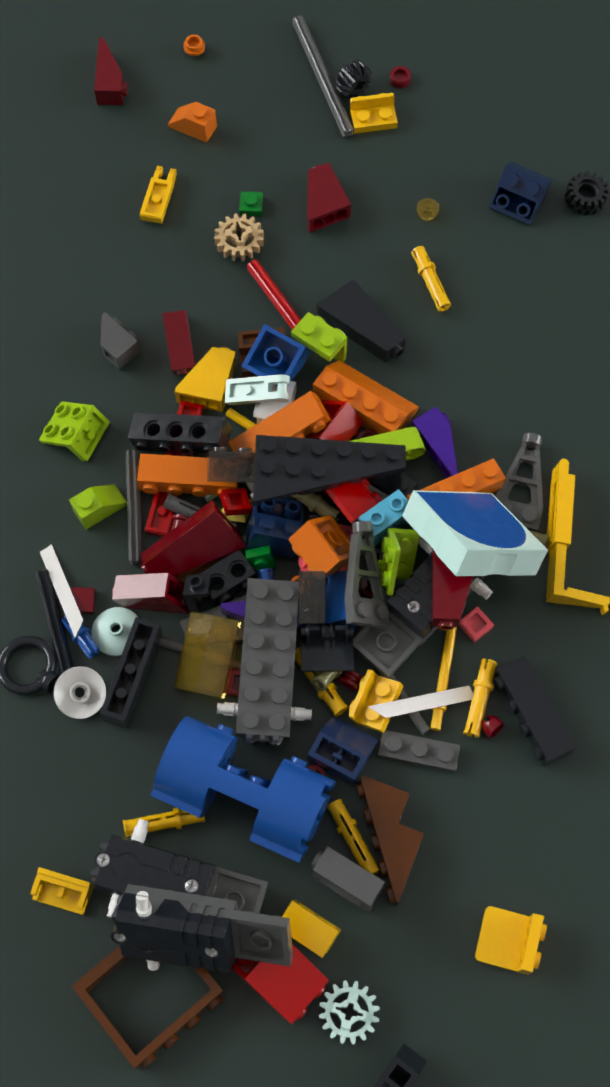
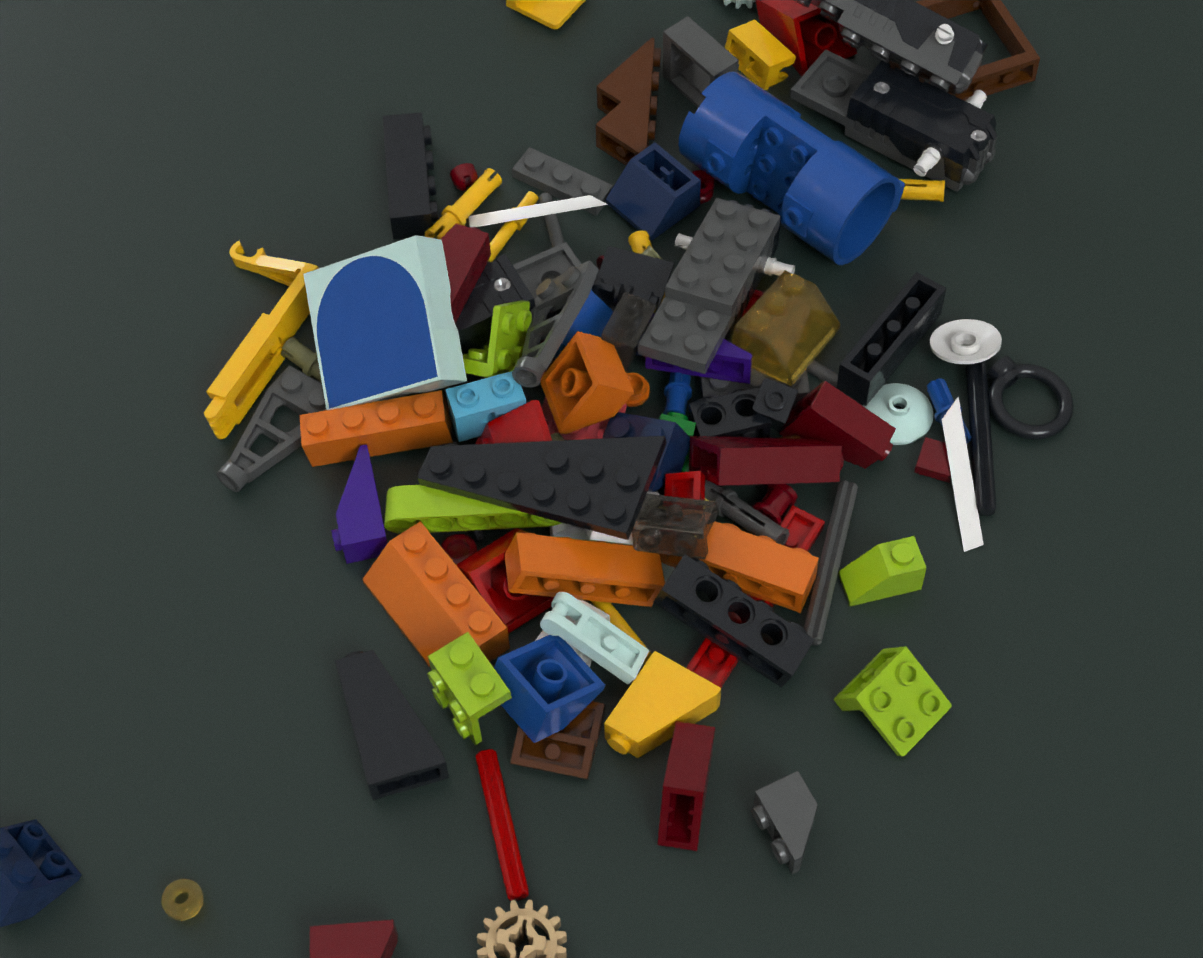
camera: 160 degrees left, 10 degrees down
yellow hinge [31,867,94,916] -> none
yellow pin [327,799,381,875] -> none
yellow bracket [349,669,403,733] -> none
yellow pin [411,246,452,312] -> none

